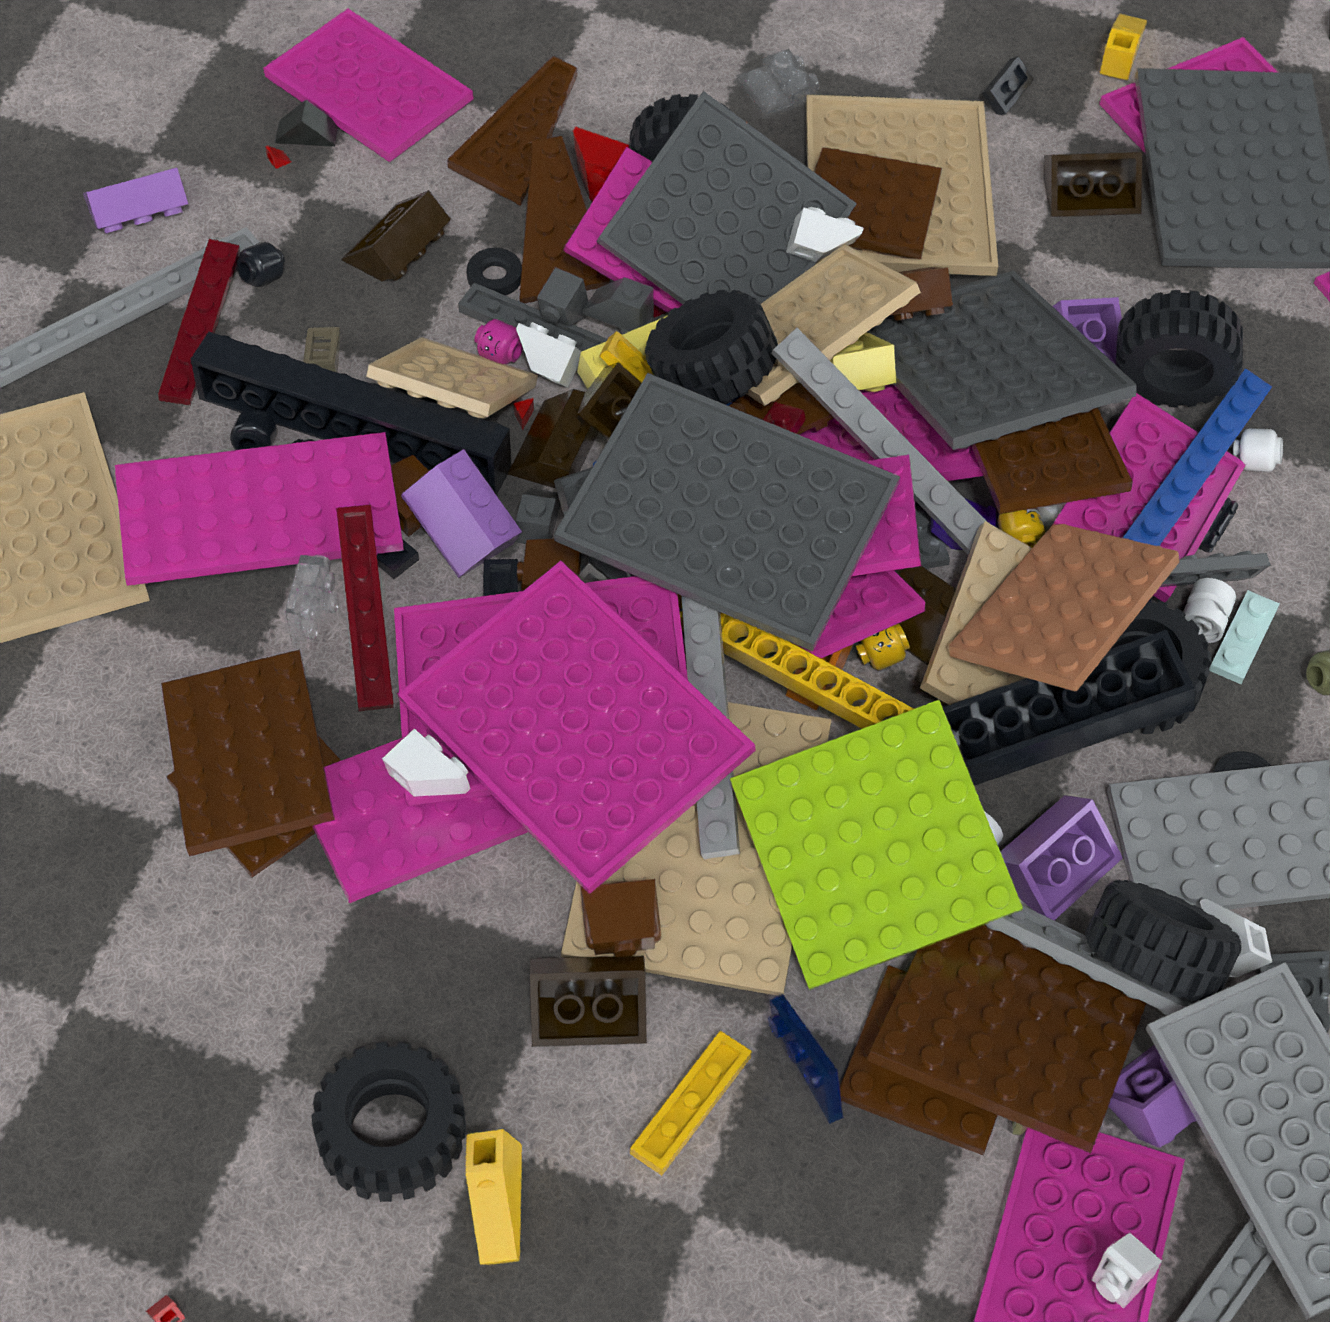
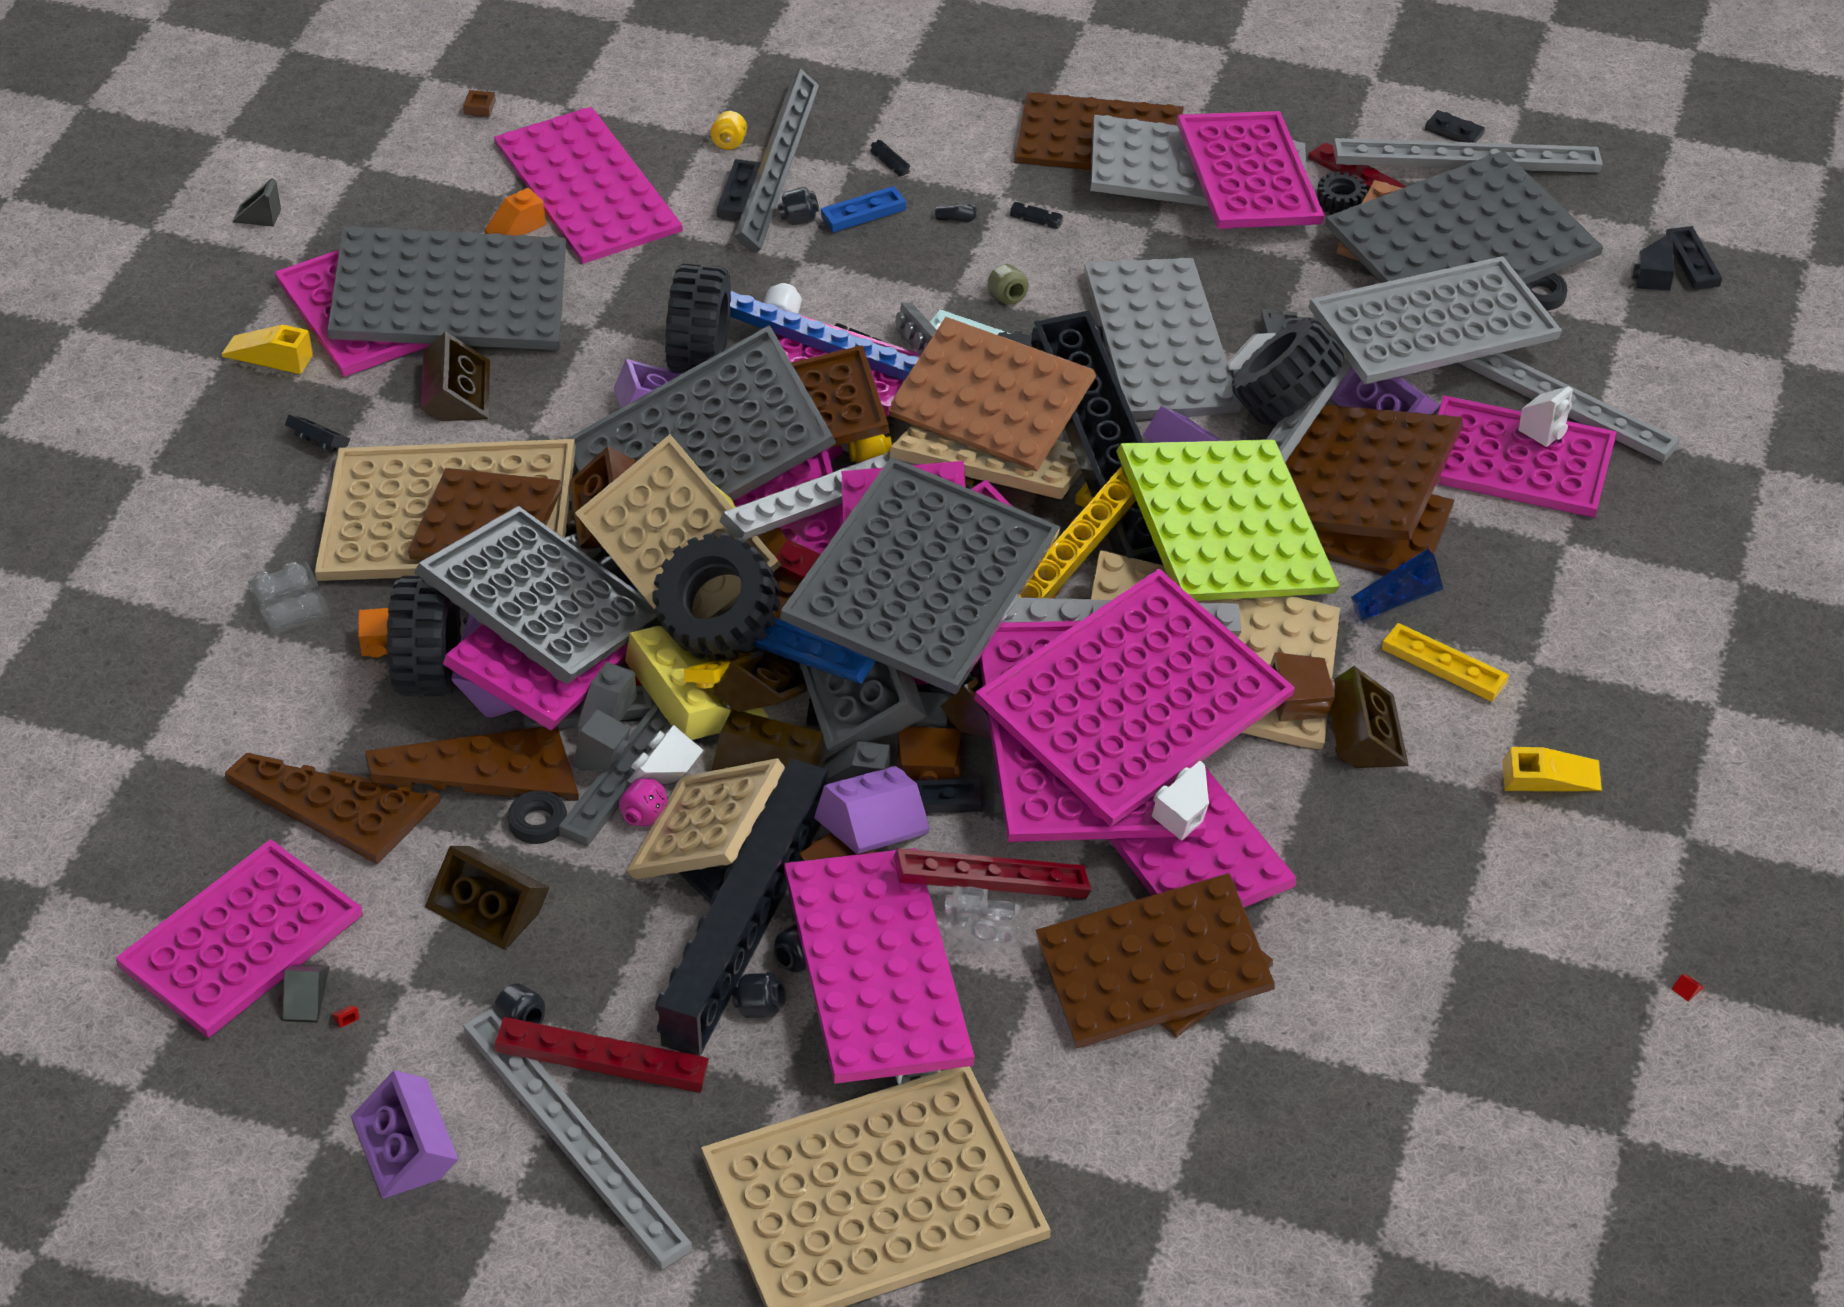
camera: 90 degrees left, 10 degrees down
dark tan slope [303,327,340,373] -> none
black tyre [311,1041,466,1202] -> none
red slope [573,126,629,202] -> none
white slope [786,207,863,262] -> none

